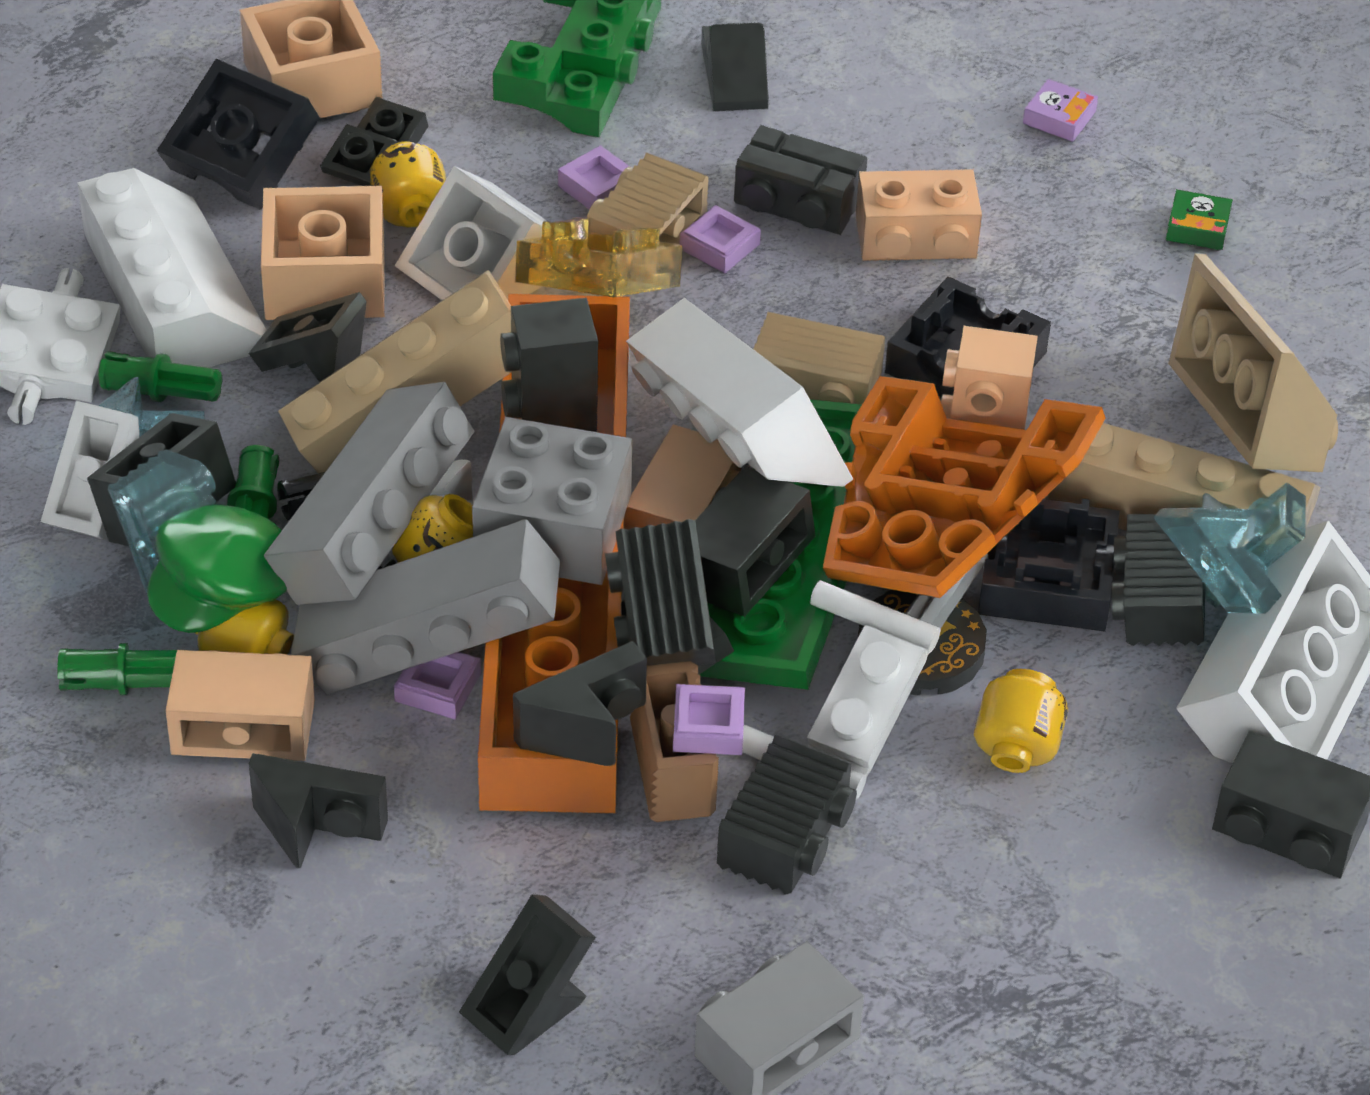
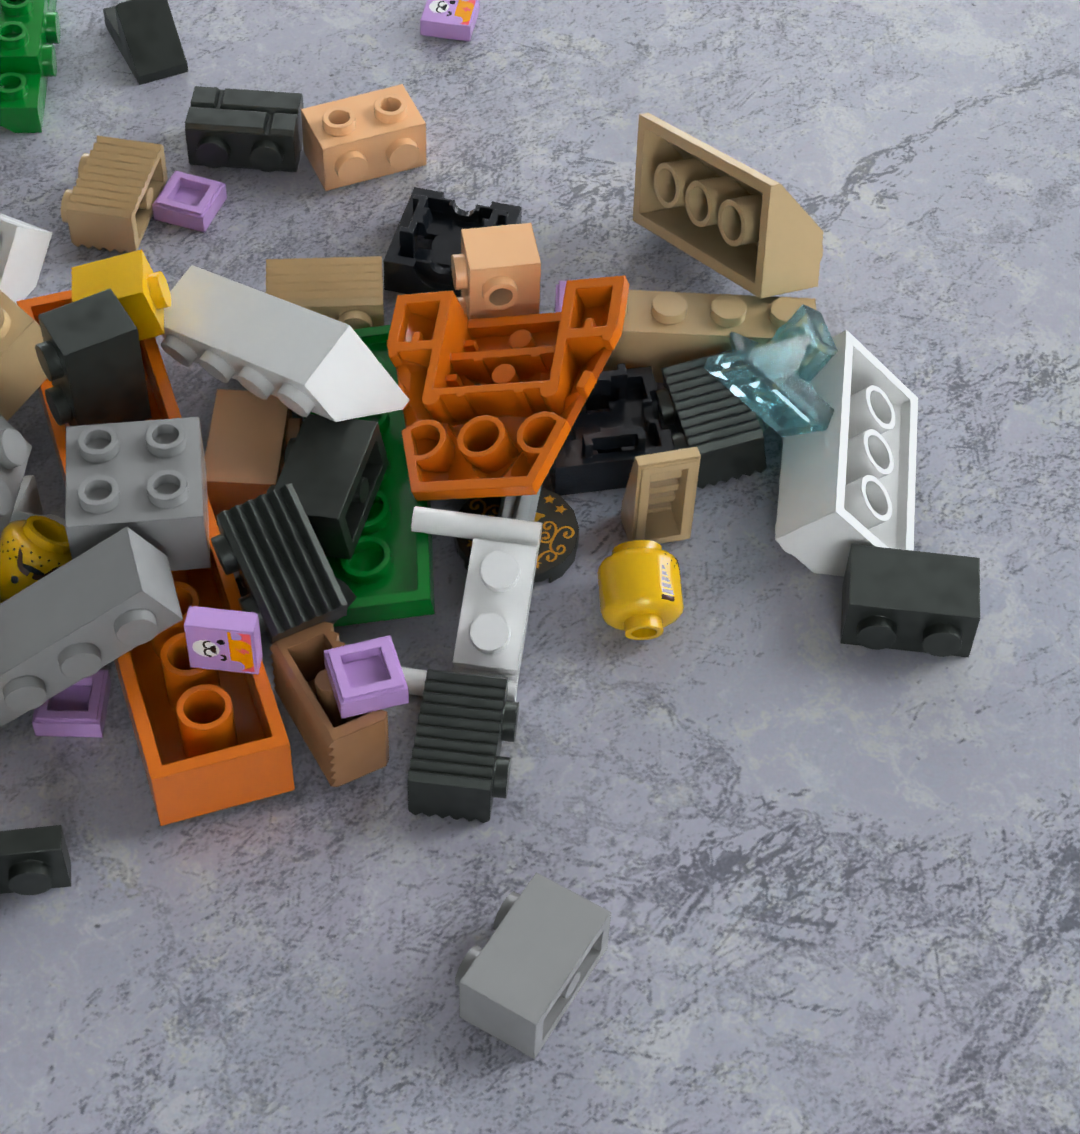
camera: 20 degrees left, 5 degrees up
pearl dark grey slope [459,894,596,1055] -> none
pearl dark grey slope [513,641,647,766] -> none
clear yellow brick [515,217,683,297] -> none
lavender tile [558,145,630,210] -> none
green tile [1166,189,1233,250] -> none
none -> yellow brick [71,249,171,341]
none -> lavender tile [184,606,263,675]
none -> tan slope [621,447,701,544]

